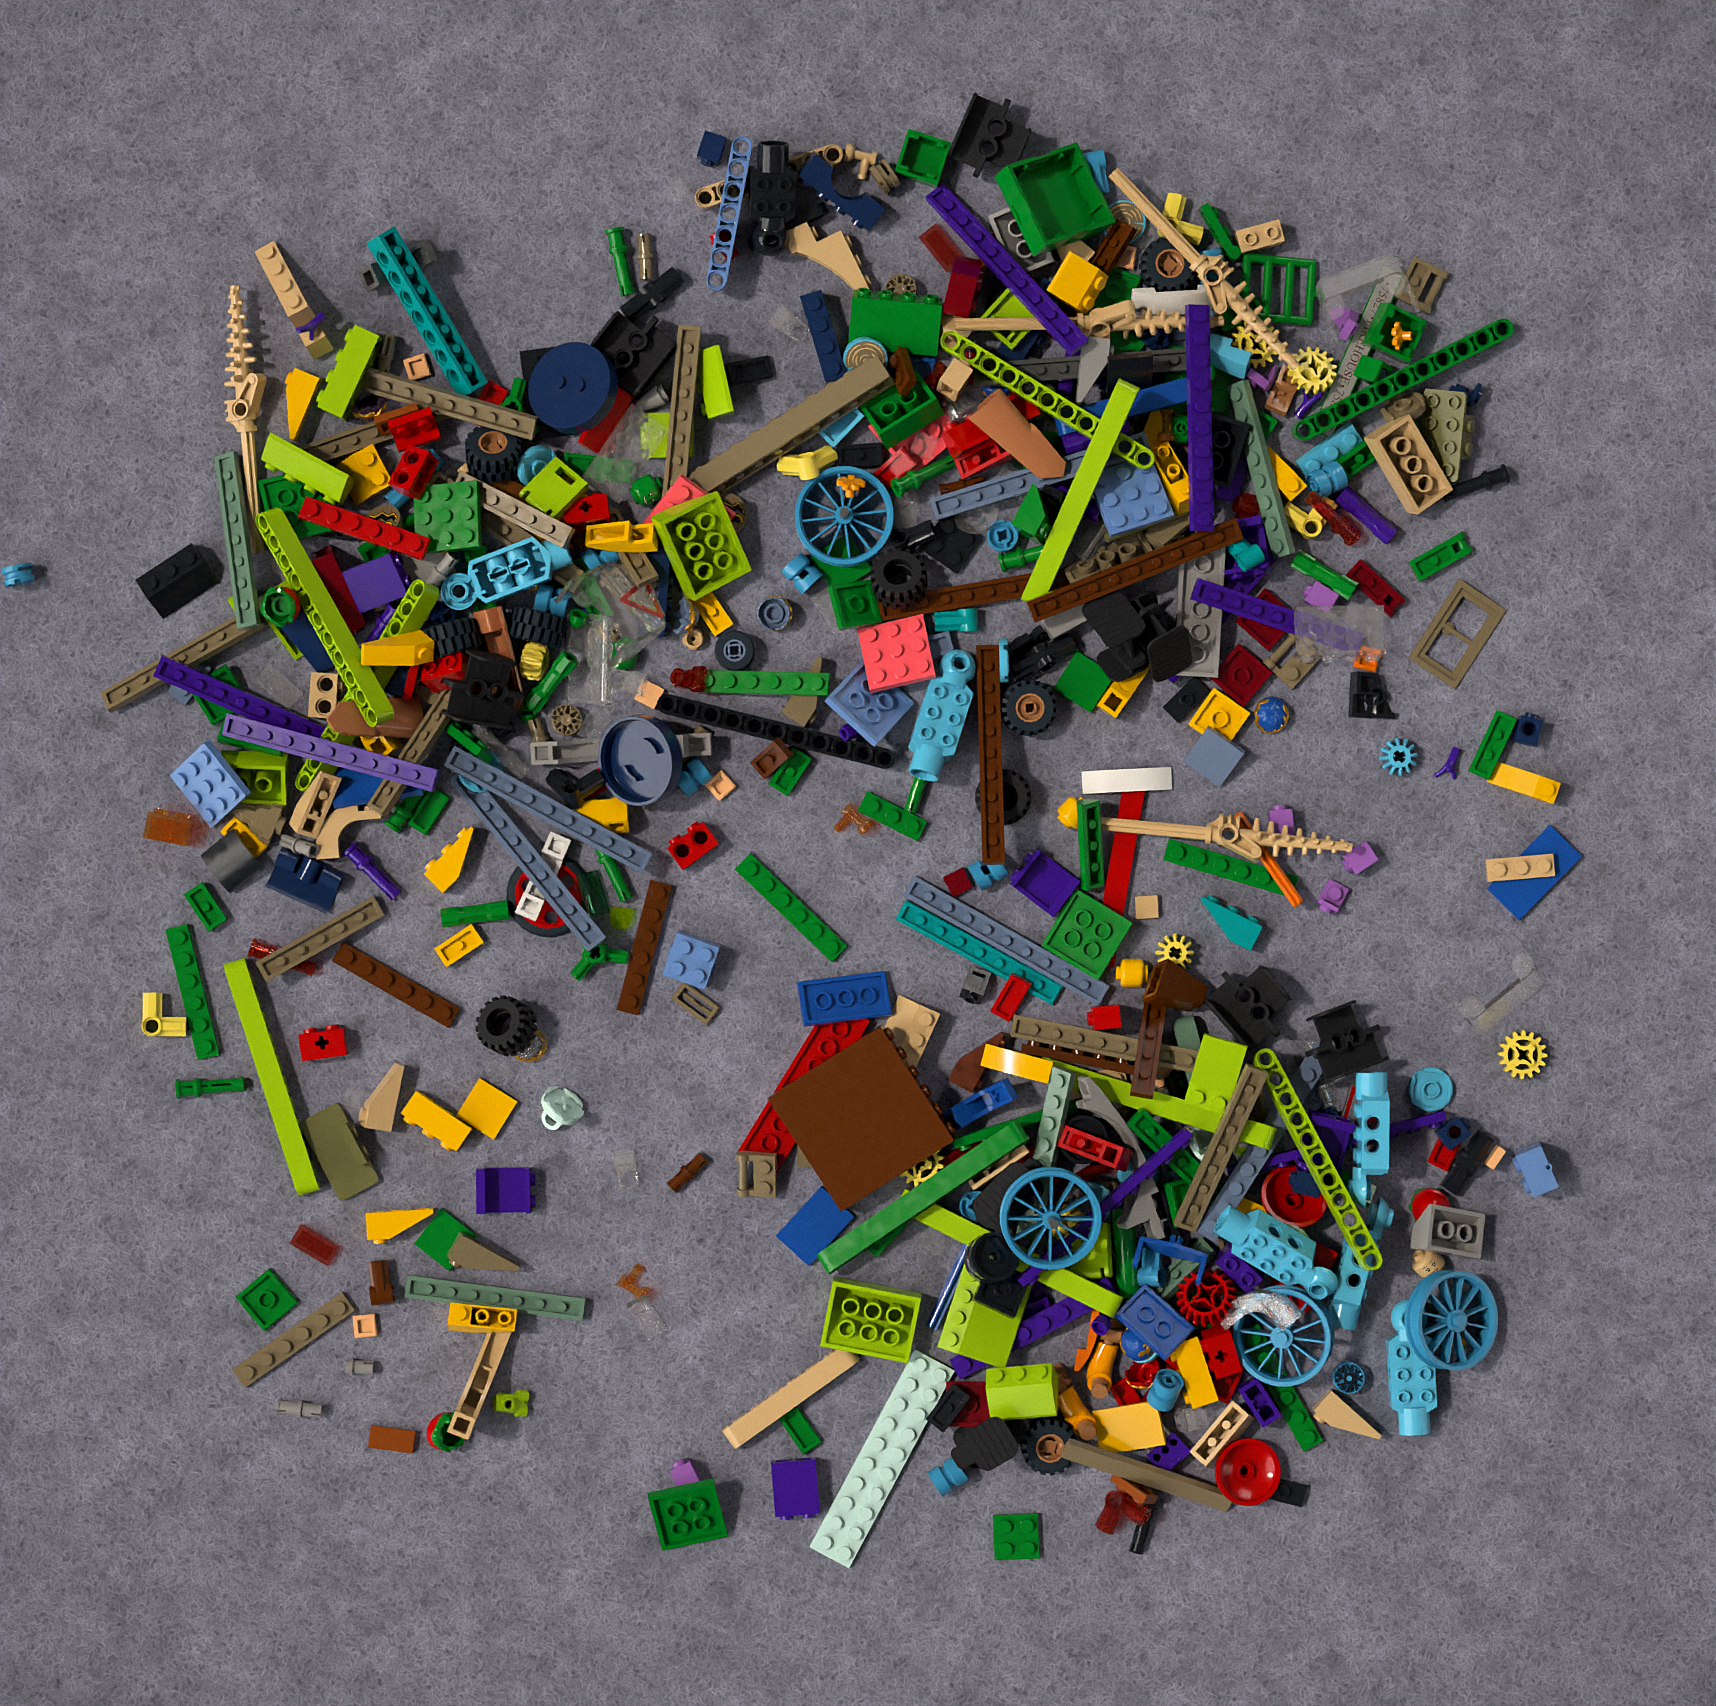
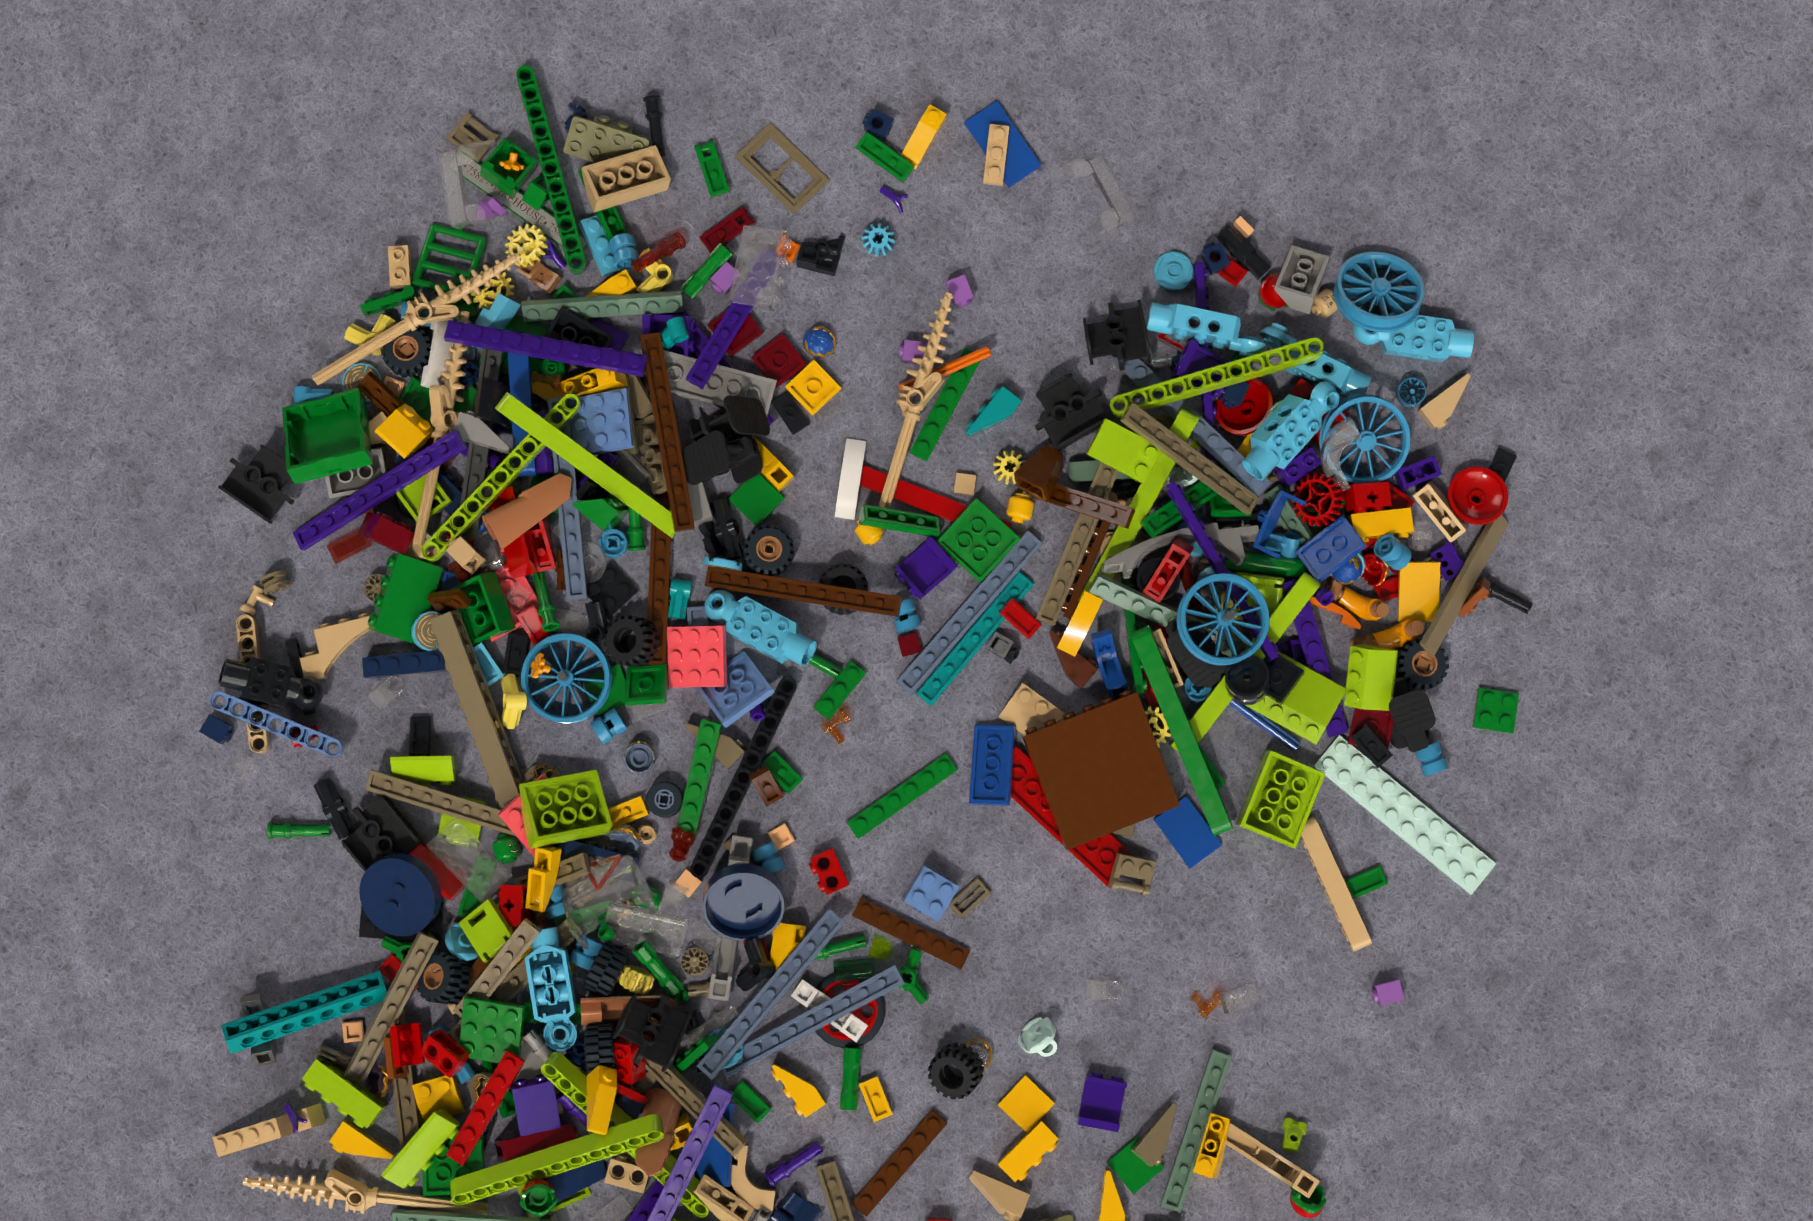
camera: 80 degrees left, 5 degrees down
green pin [384,789,427,834] -> none
light grey cone [636,384,671,413] -> none
dark tan pin [637,233,655,280] -> none
green plate [647,1478,728,1551] -> none
reddish brown pin [667,1152,709,1193] -> none
dark purple panel [771,1457,820,1520] -> none
dark blue arch [797,151,886,230] -> none
green container [894,129,951,188] -> none
red brick [1086,1004,1121,1030] -> none
clear red piece [1095,1490,1151,1535] -> none
sand blue tile [1183,726,1245,787] -> none
clear red gear [1232,493,1259,519] -> none
green plate [1243,1323,1323,1452] -> none
medium lavender plate [1244,366,1277,393] -> none
dark tan plate [1262,633,1322,690] -> none
medium lavender bracket [1317,879,1349,915] -> none
dark purple axle [1335,486,1398,544] -> none
dark tan tile [1381,391,1426,422] -> none
light yellow gear [1497,1030,1547,1079] -> none
medium blue brick [1512,1141,1559,1197] -> none

